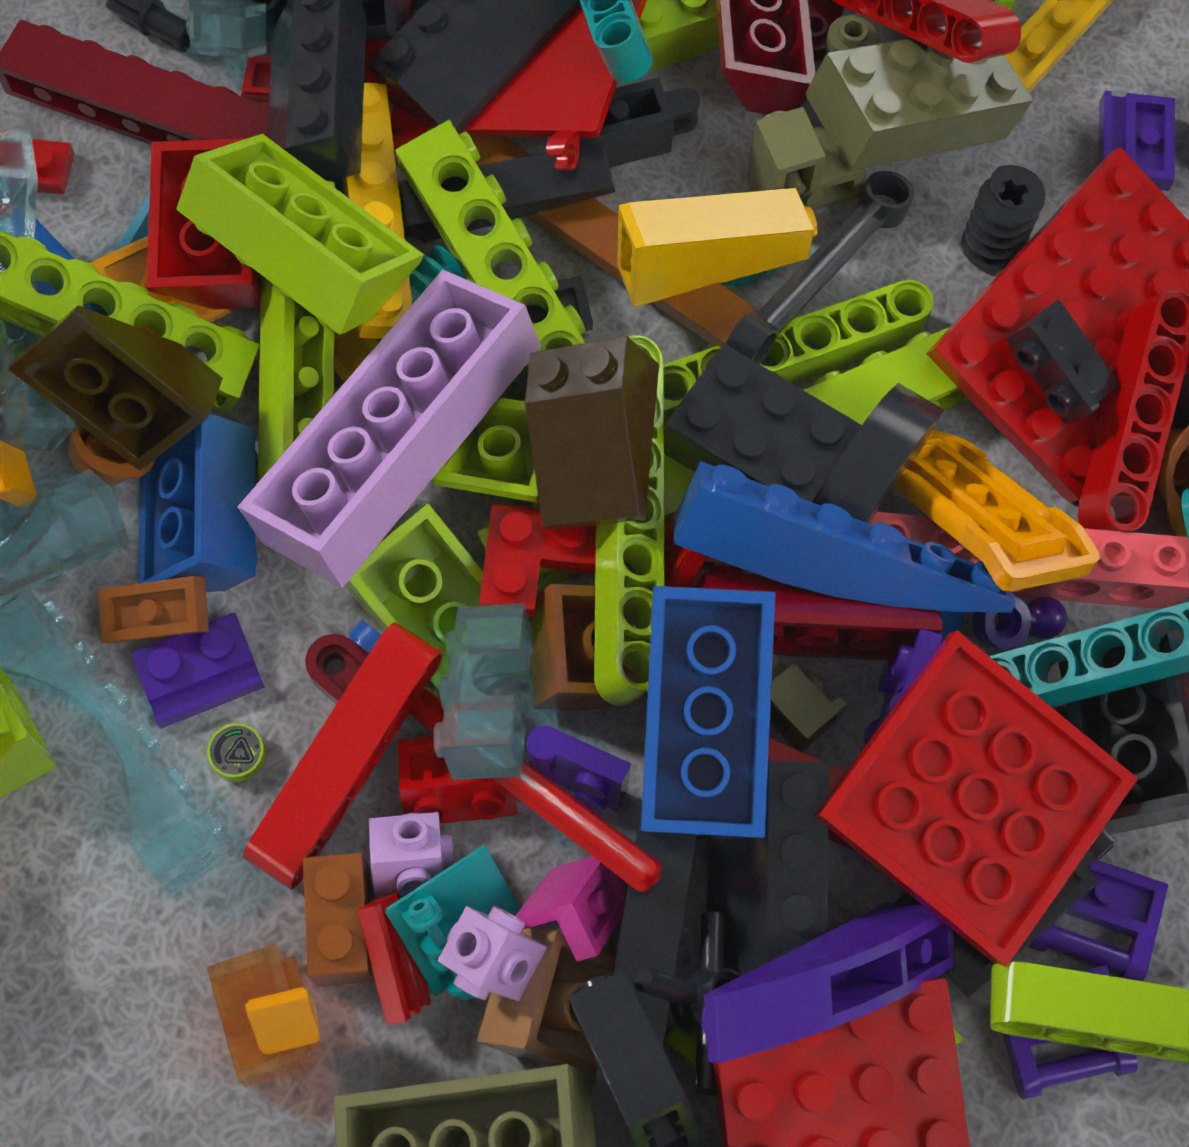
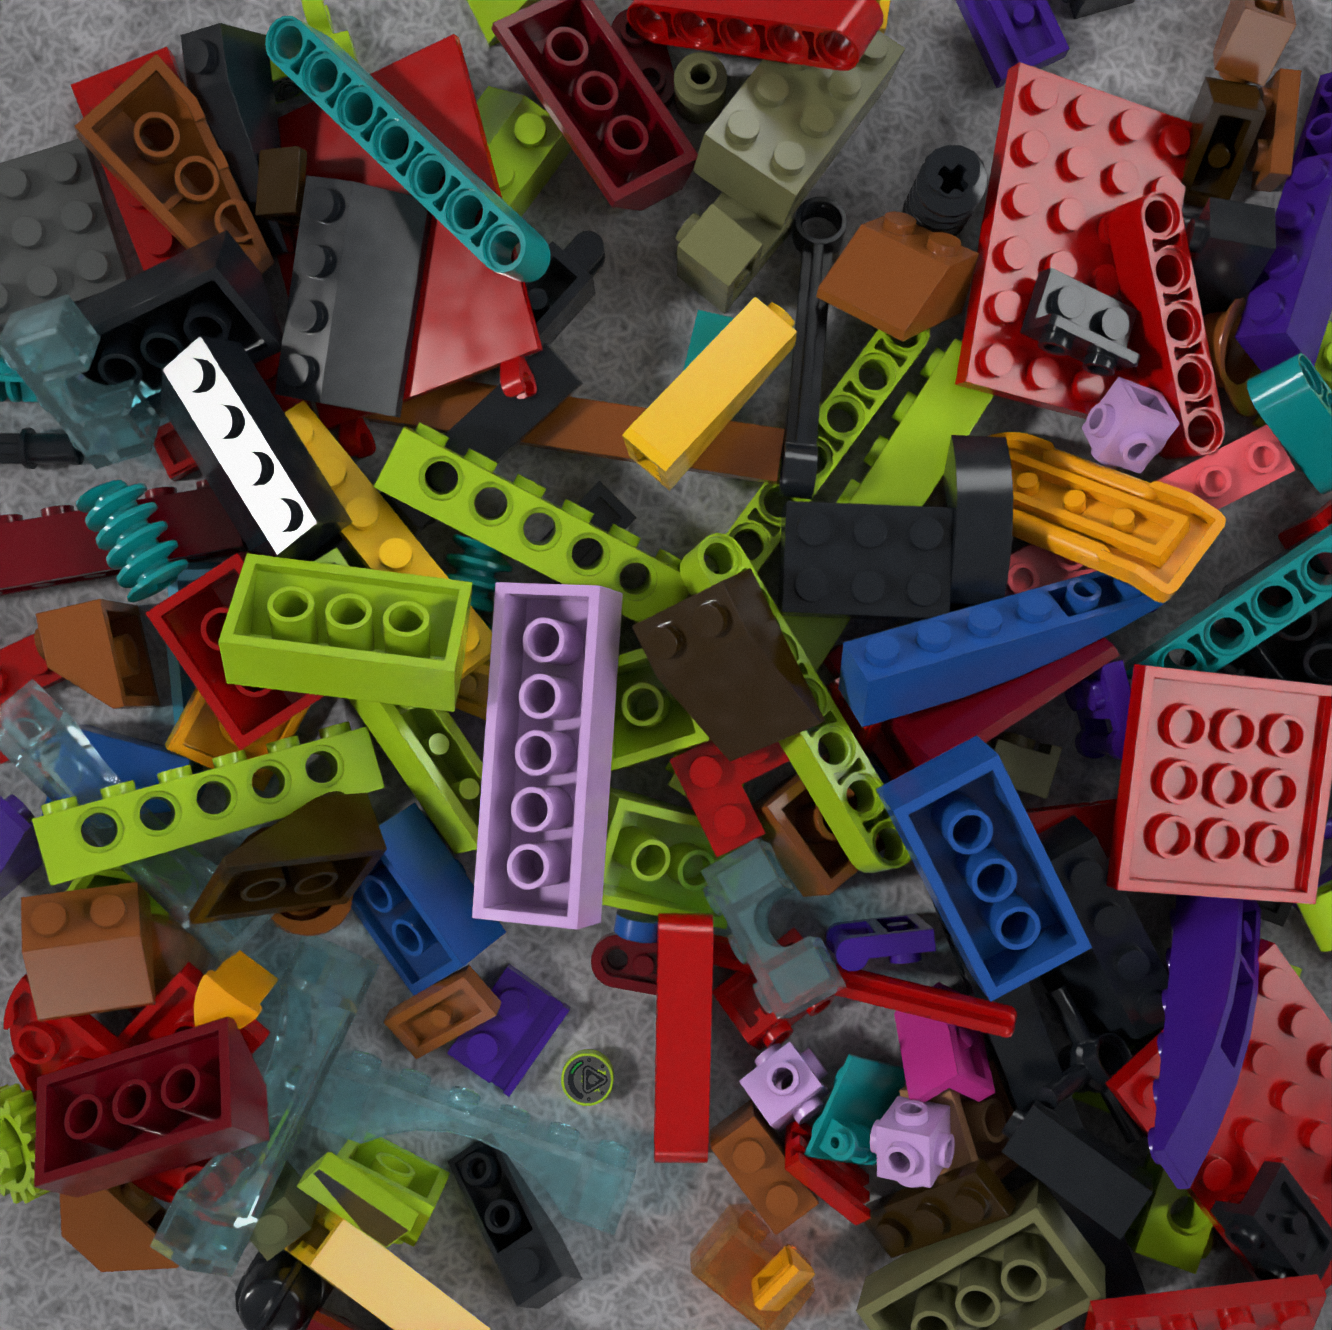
camera: 25 degrees left, 20 degrees up
none -> dark orange slope [34,599,160,709]
none -> teal piece [76,480,189,603]
none -> black slope [447,1132,583,1309]
none -> dark orange slope [816,211,979,342]
none -> dark brown plate [863,1158,1017,1258]
none -> lavender brick [1081,377,1180,474]

